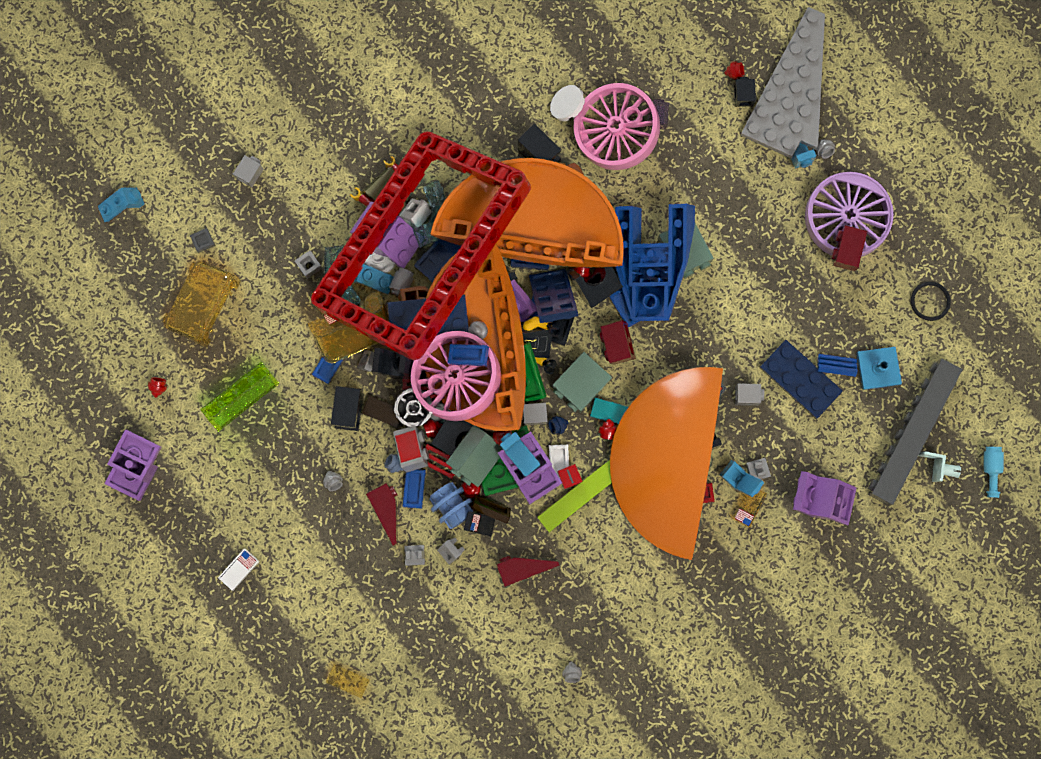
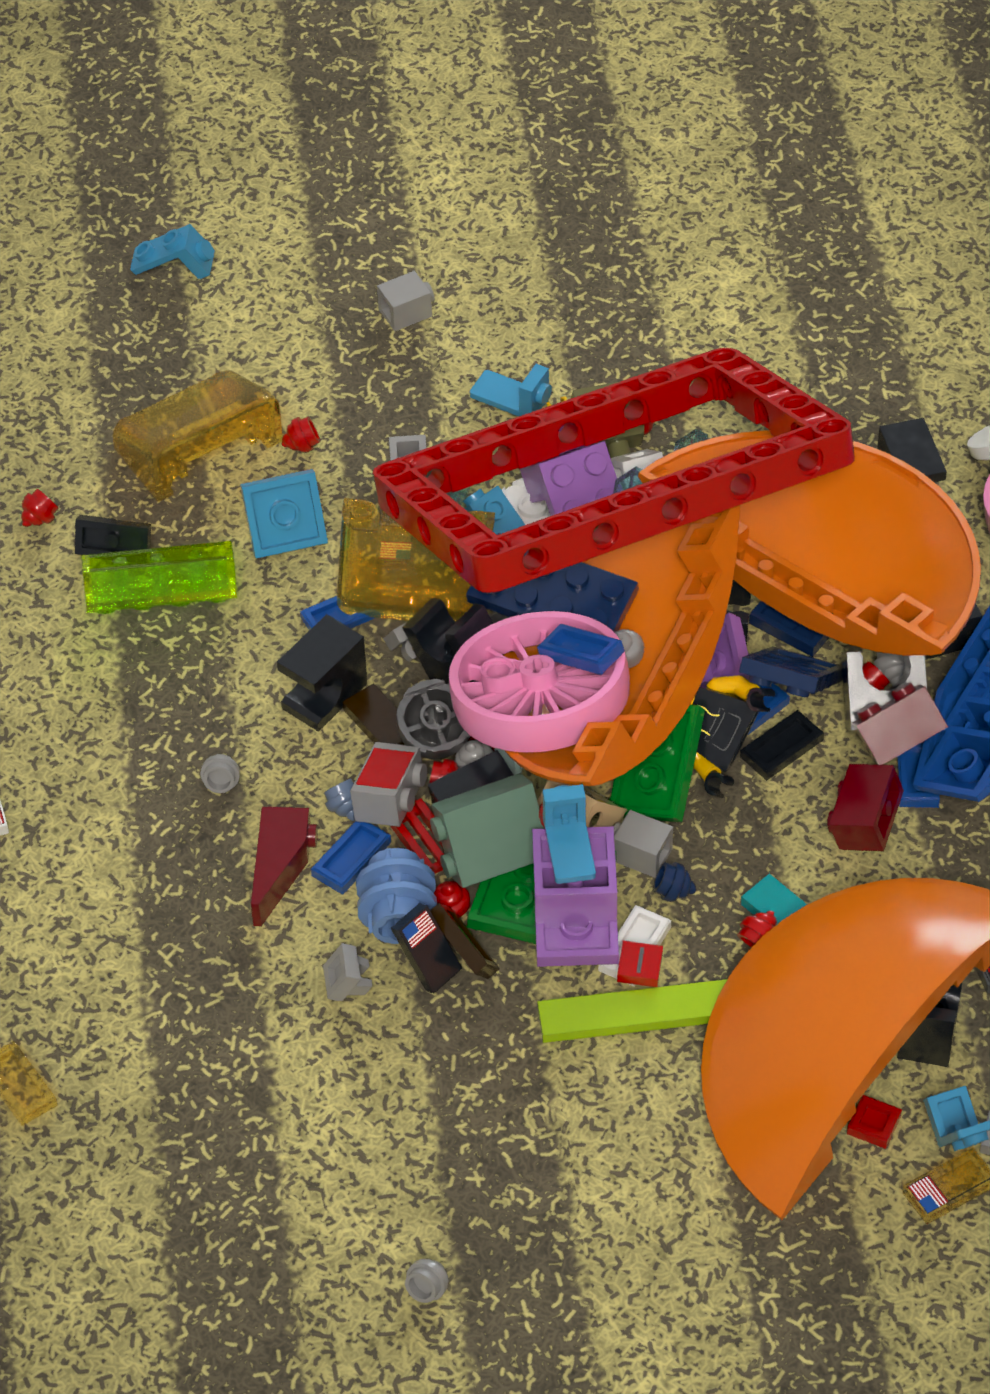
camera: 30 degrees right, 30 degrees down
dark grey tile [190,228,216,253] -> none
light grey tile [405,545,425,566] -> none
dark red slope [497,556,560,587] -> none
sand green brick [552,352,612,413] -> none
none -> black hinge [75,514,151,563]
none -> dark azure tile [240,469,328,558]
none -> red plate [281,416,321,453]
none -> dark azure bracket [470,364,552,416]
none -> brick [852,682,948,765]

